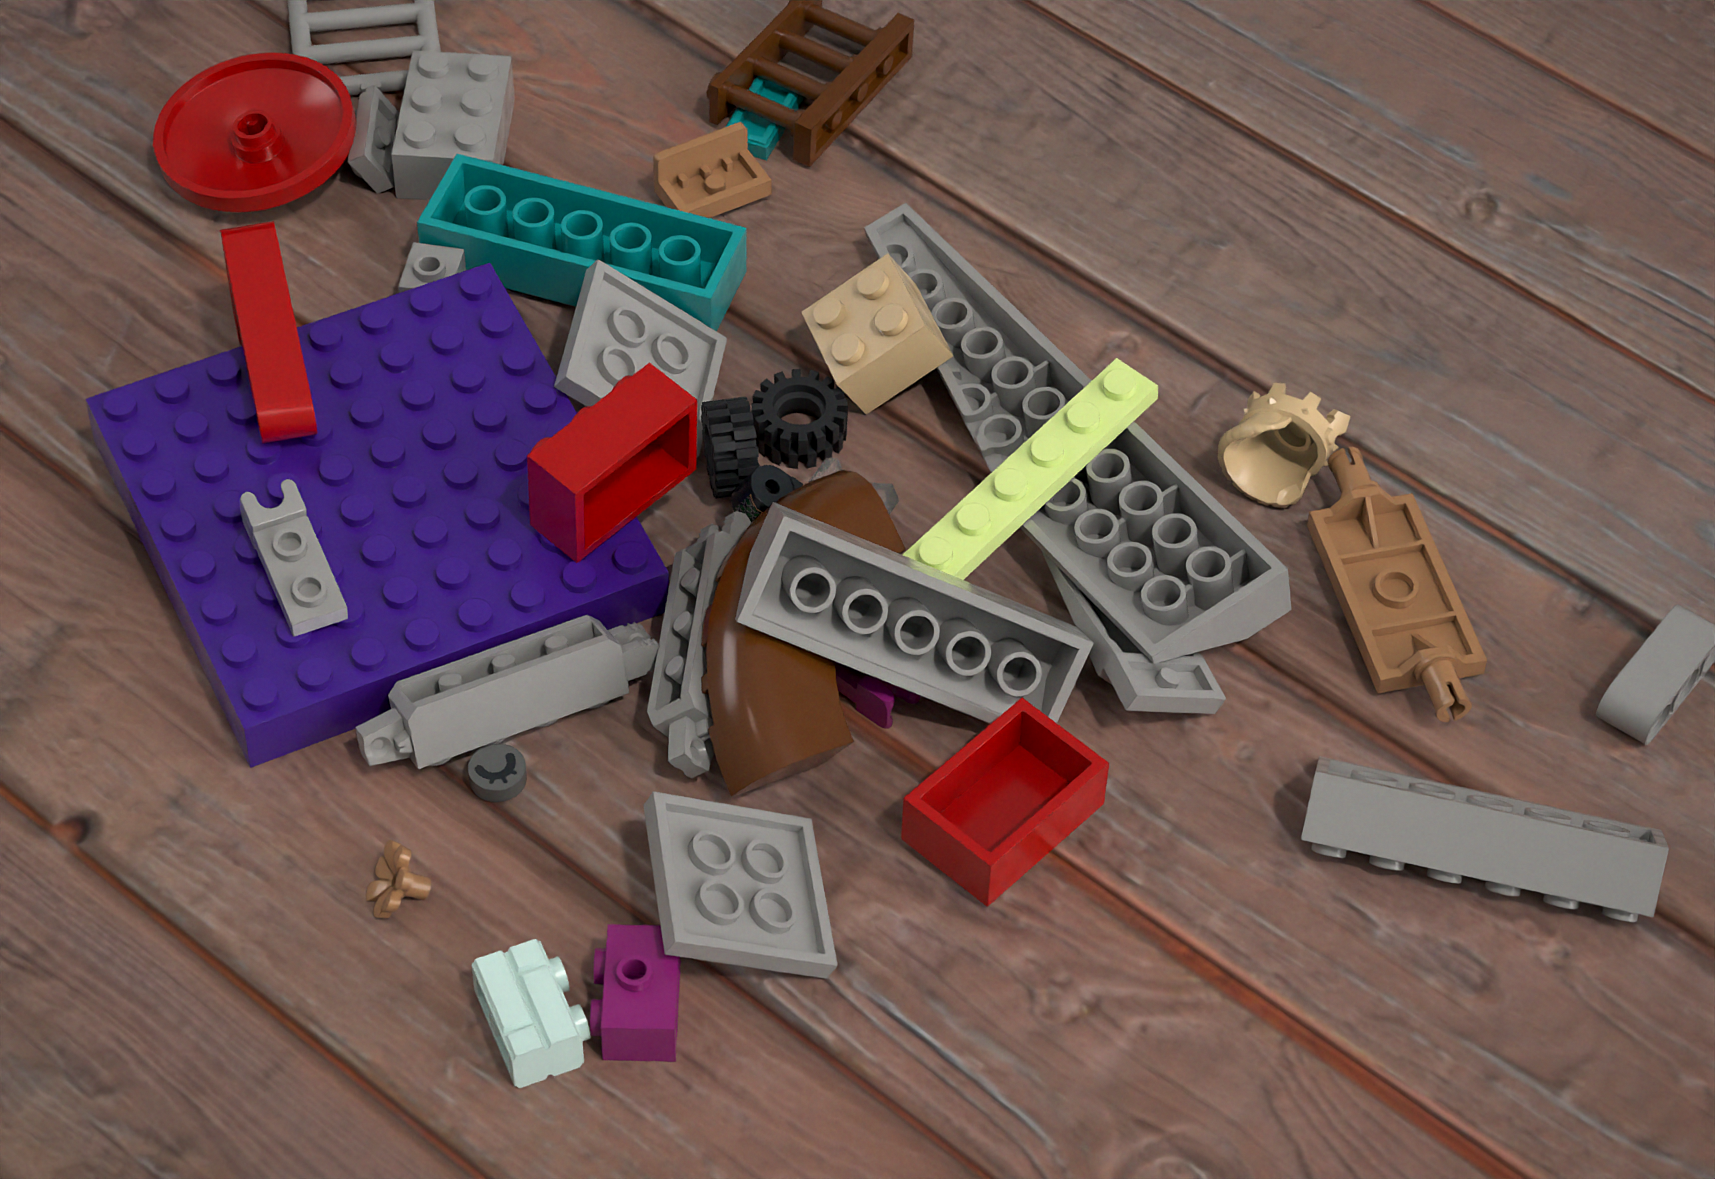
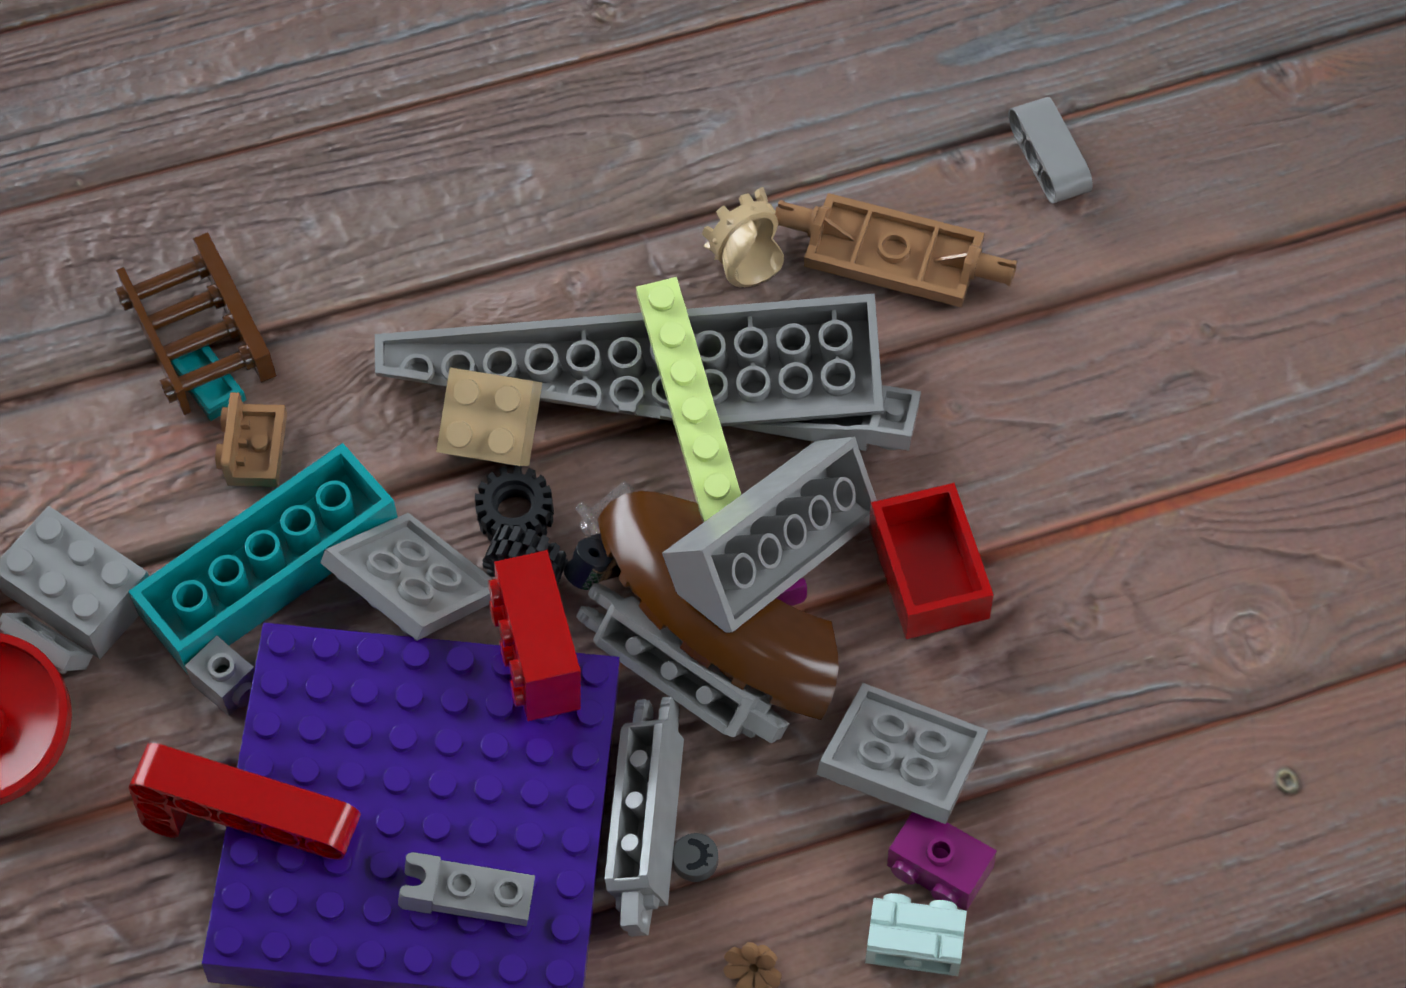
camera: 55 degrees left, 10 degrees up
light grey slope [1301,756,1669,922] -> none

